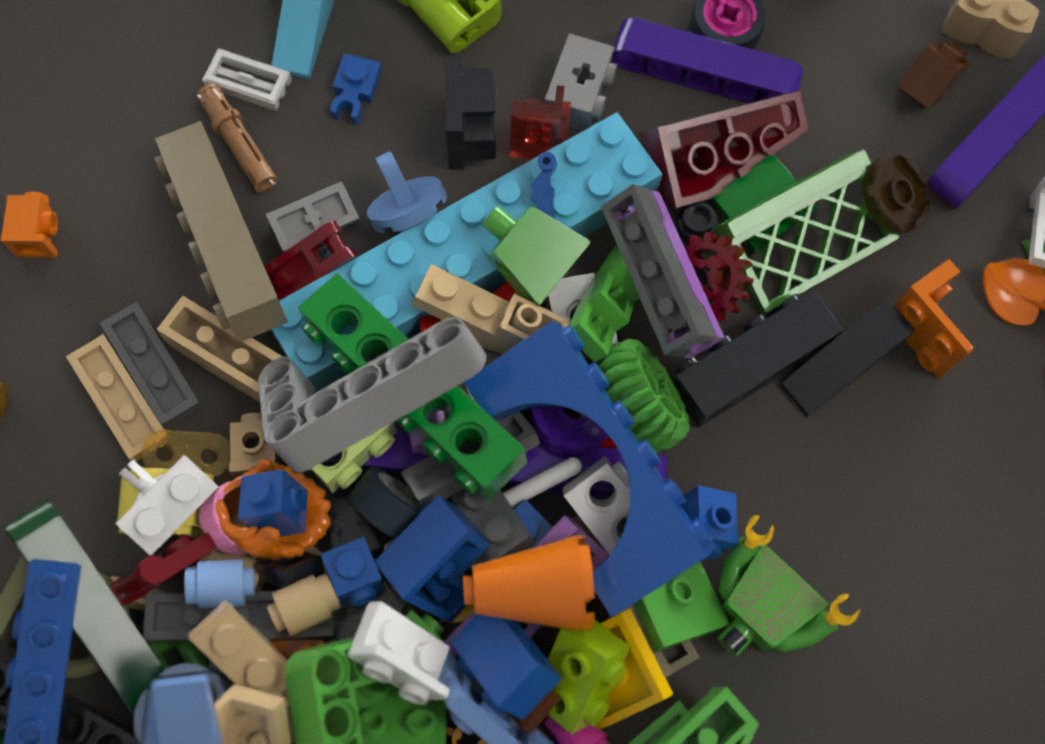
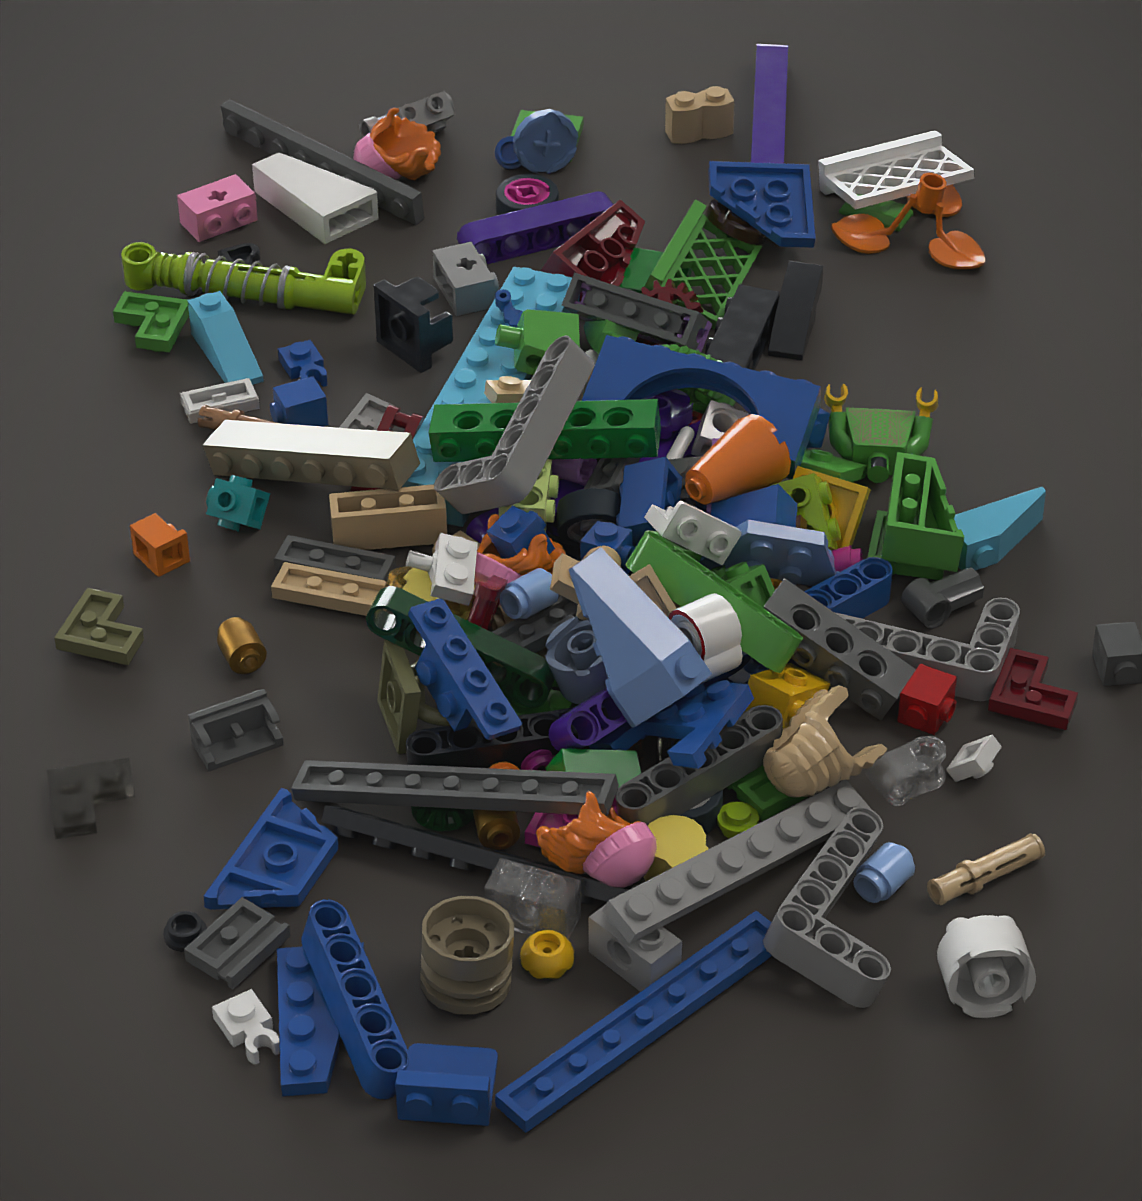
camera: 35 degrees left, 30 degrees down
medium blue tile [367,151,447,233] -> none
clear red bracket [510,85,571,159] -> none
orange bracket [894,259,974,378] -> none
reddish brown slope [897,40,972,109] -> none
none -> teal brick [206,475,270,531]
none -> blue brick [270,376,328,427]
none -> blue plate [708,161,816,248]

